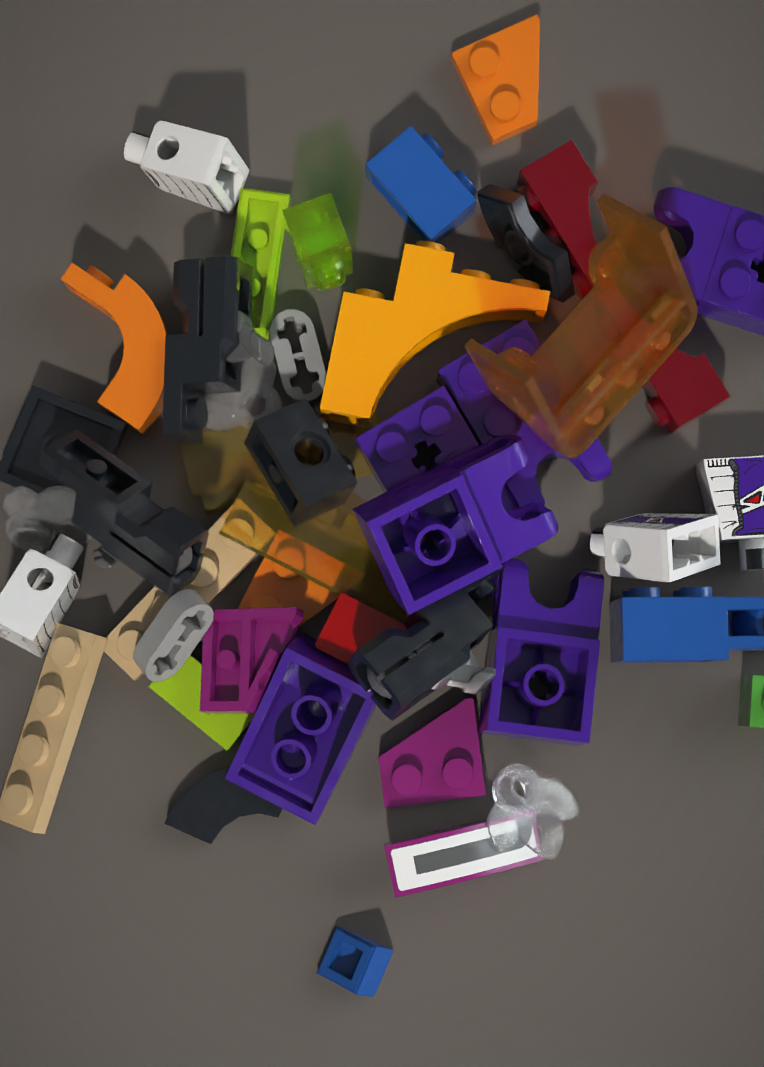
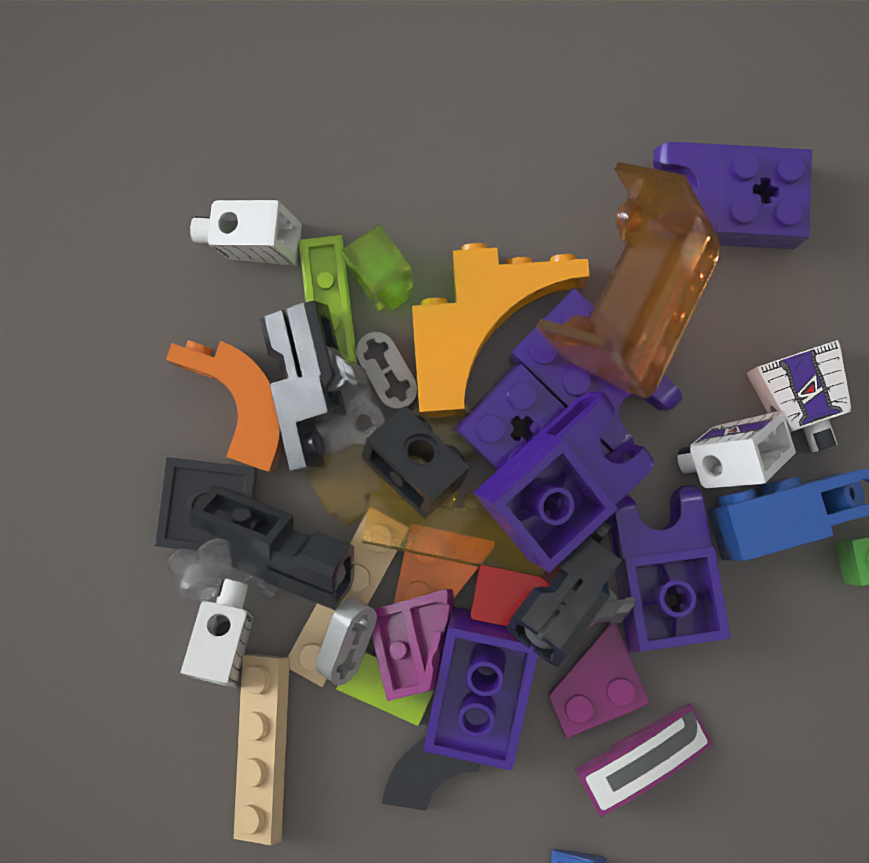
camera: 15 degrees left, 0 degrees up
blue brick [365,126,477,243] -> none
orange wing [451,14,540,146] -> none
black tile [477,184,575,303] -> none
clear plate [487,763,579,860] -> none
dark red arch [515,140,730,434] -> none

